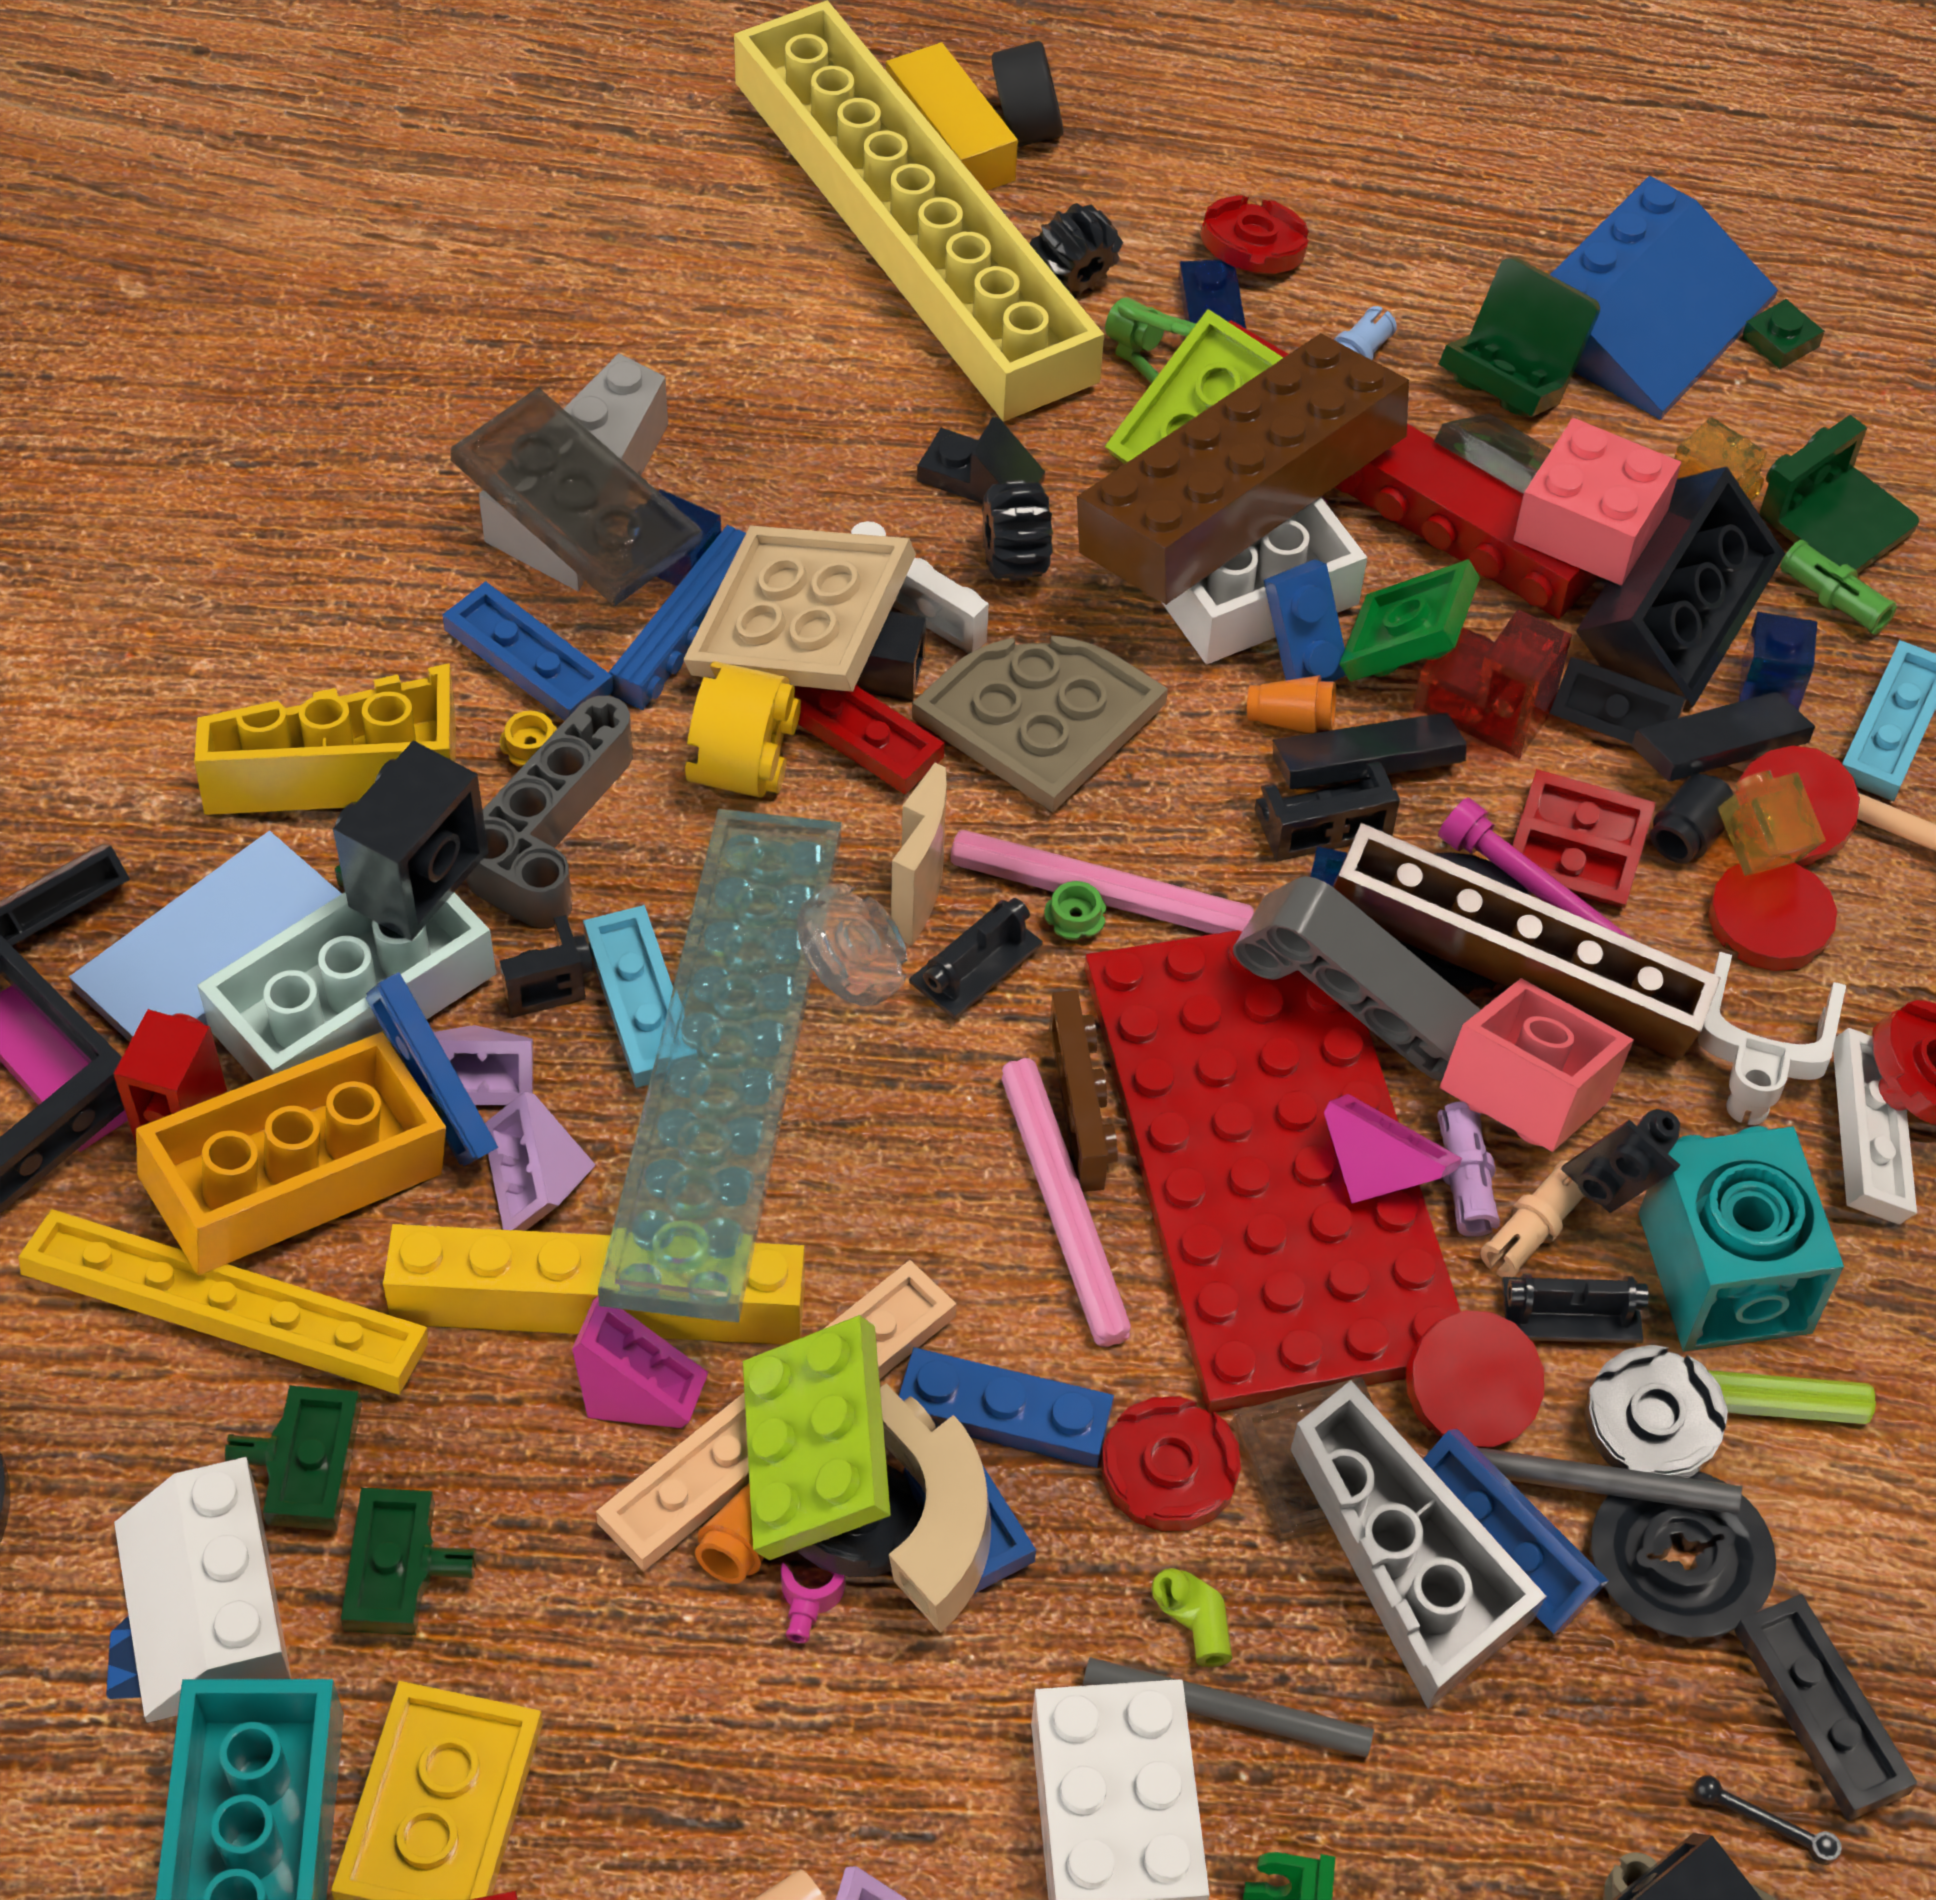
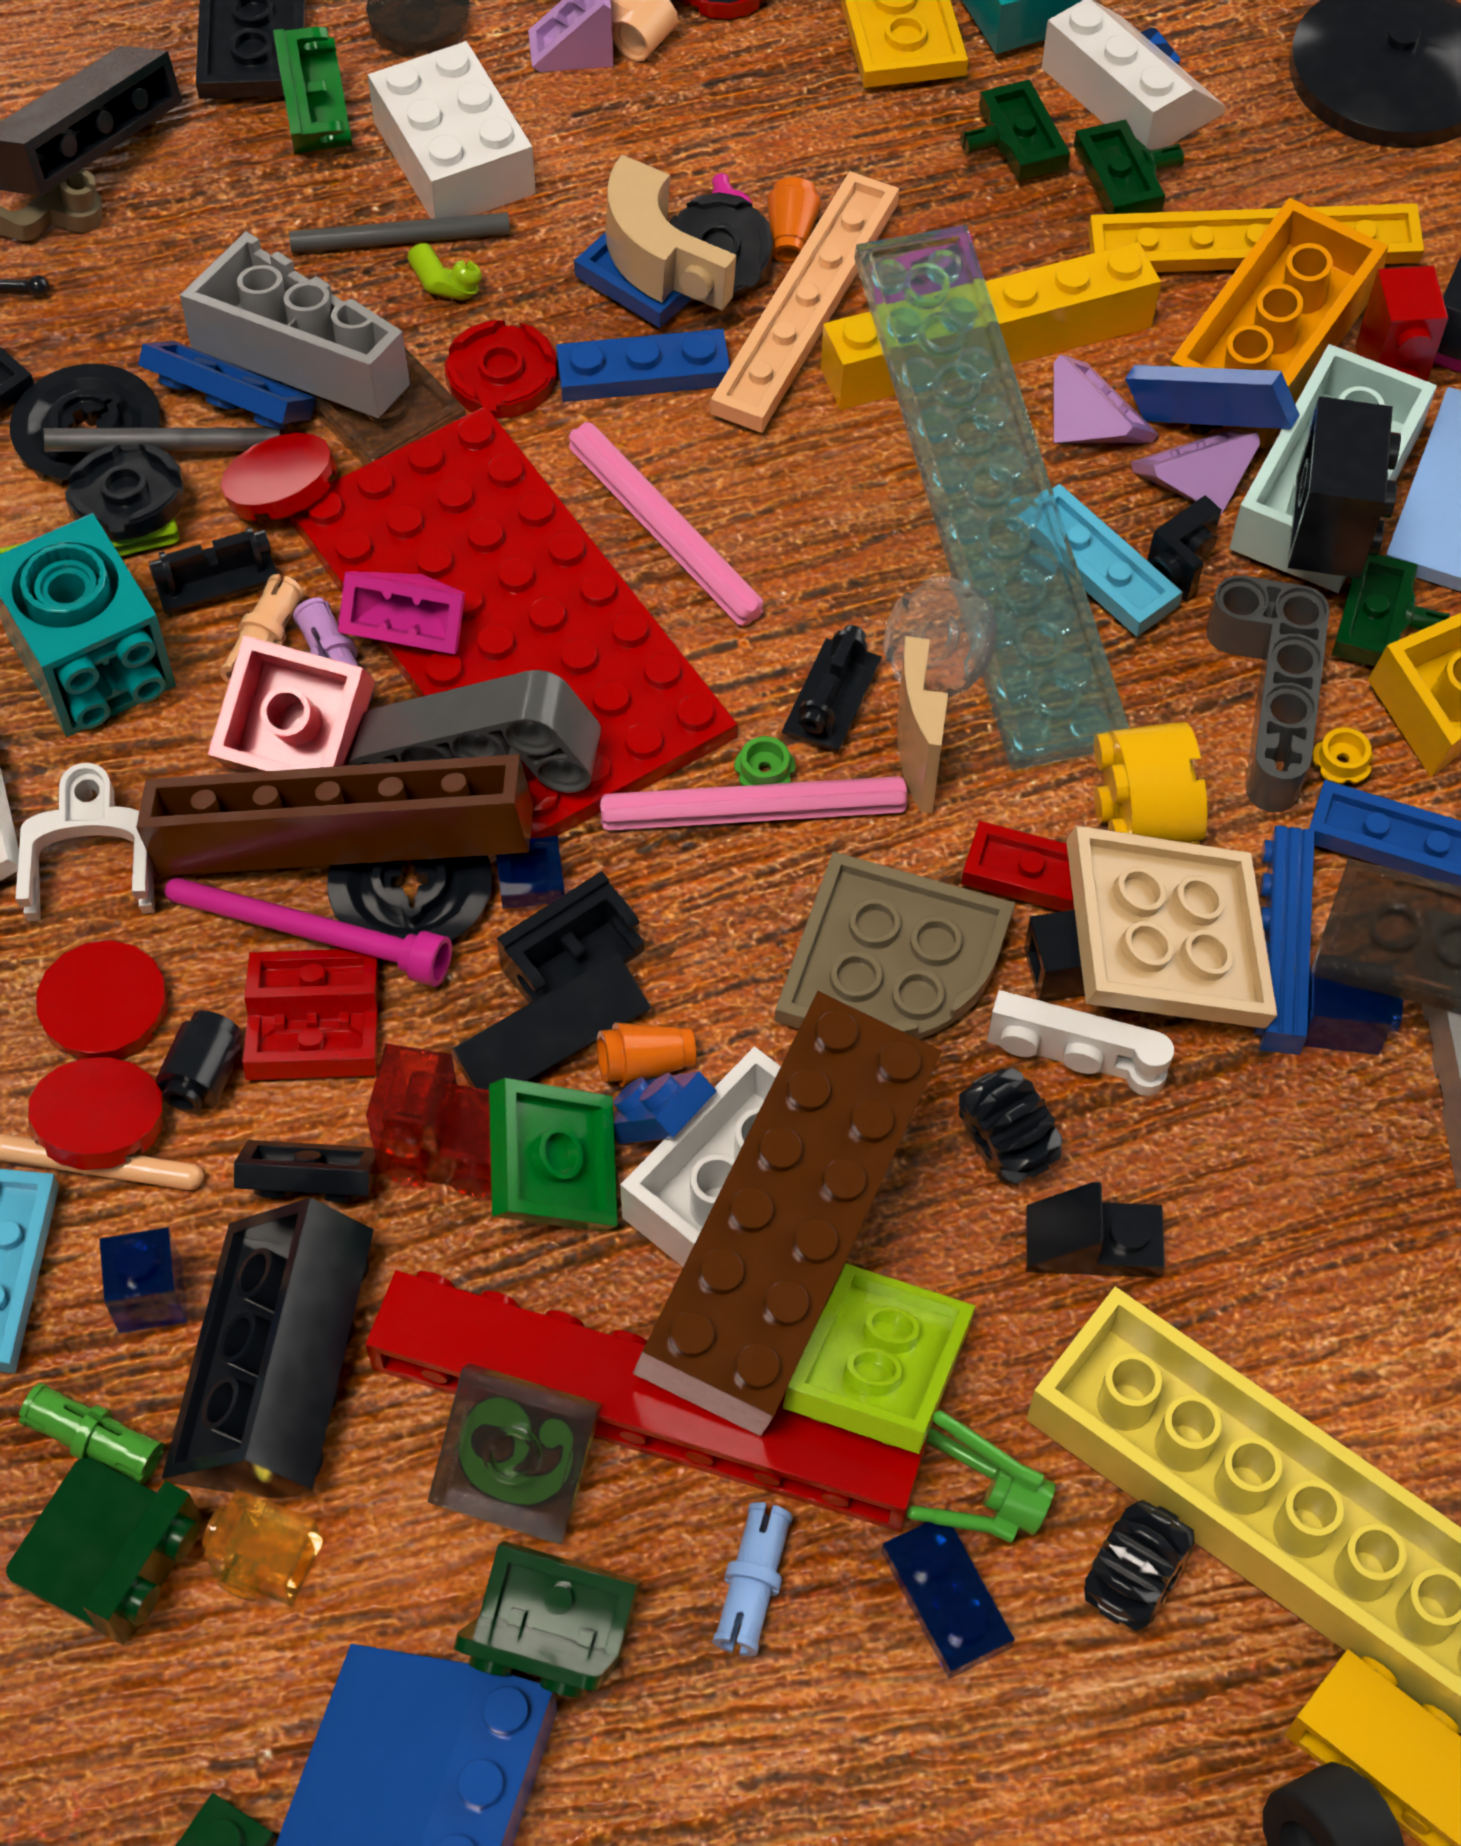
camera: 160 degrees right, 5 degrees up
lime plate [743,1315,891,1560] -> none
reddish brown plate [1049,990,1118,1192] -> none
red tile [1200,195,1309,274] -> none
coral brick [1514,418,1681,586] -> none
black hinge [1560,1109,1681,1213] -> none
black tile [1632,691,1815,782] -> none
clear yellow brick [1718,771,1826,876] -> none

